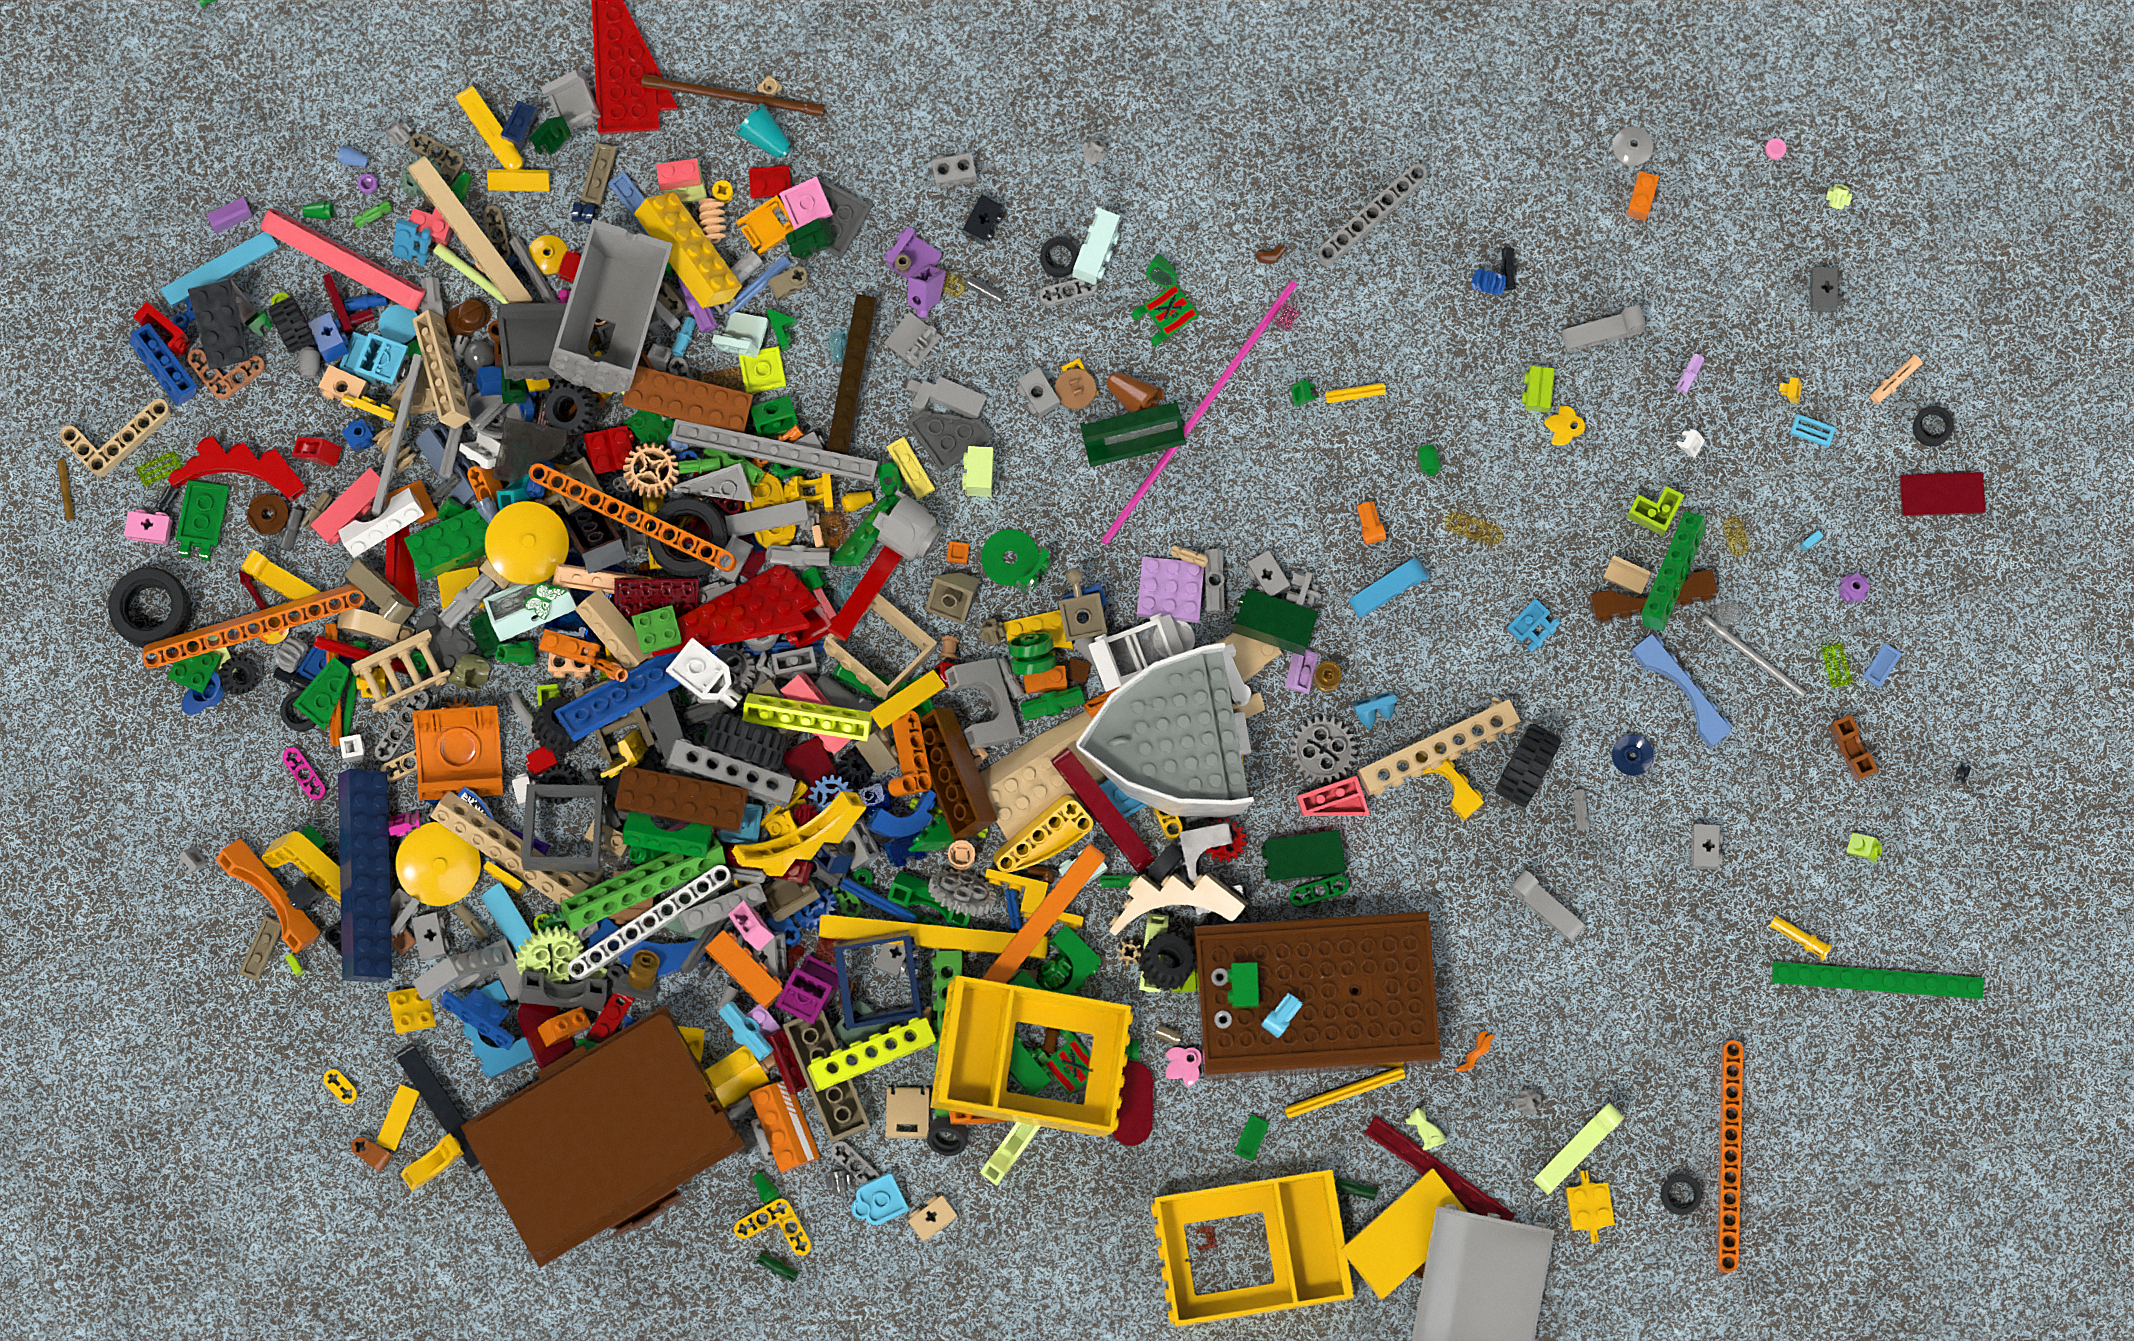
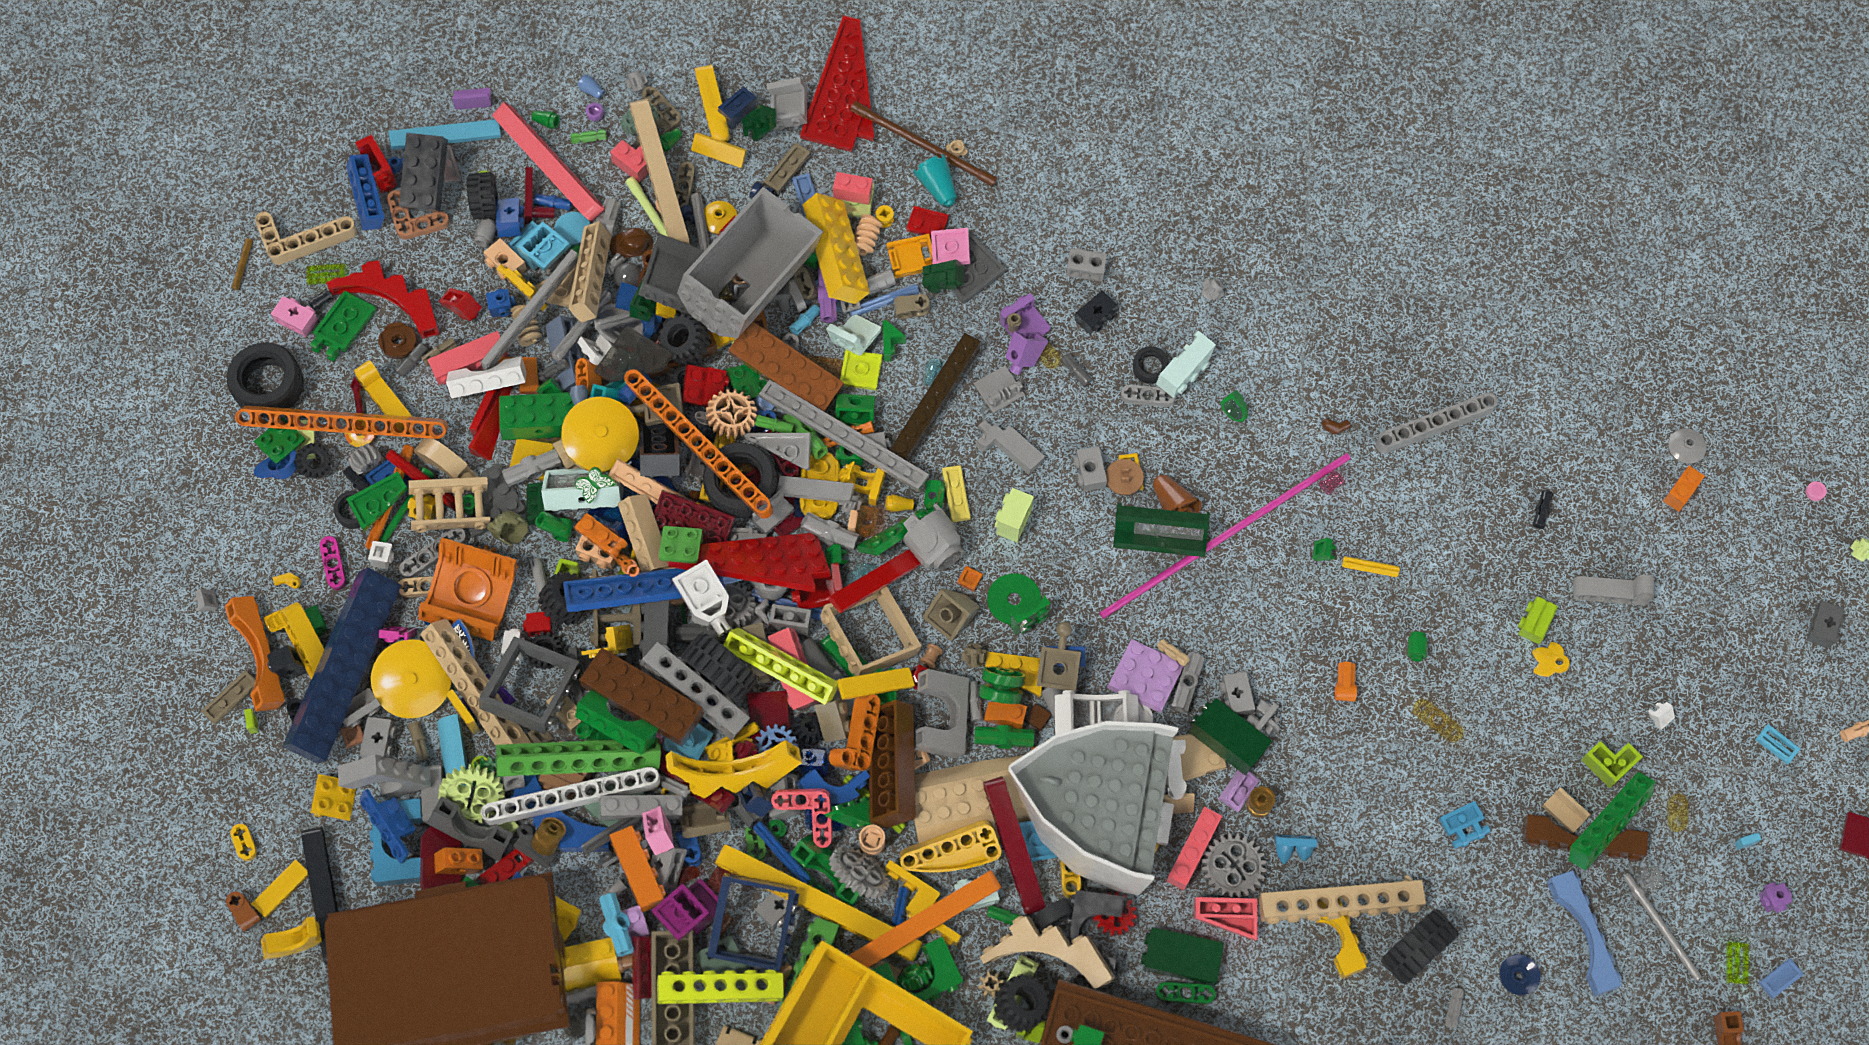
camera: 20 degrees right, 10 degrees down
green tile [244,310,272,336] -> none
dark tan beam [344,557,415,624] -> none
dark azure plate [392,218,431,266] -> none
white slope [647,343,672,372] -> none
blue gear [793,887,839,931] -> none
dark grey plate [906,410,993,473] -> none
reddish brown arm [1027,865,1055,884] -> none
flag [1131,285,1199,347] -> none
dark azure beam [1348,558,1431,619] -> none
blue gear [1471,269,1506,295] -> none
lavender axle [1675,354,1704,394] -> none
yellow tile [1779,377,1802,404] -> none
none -> yellow arm [273,572,301,589]
none -> coral beam [771,789,833,848]
none -> coral brick [1166,807,1222,890]

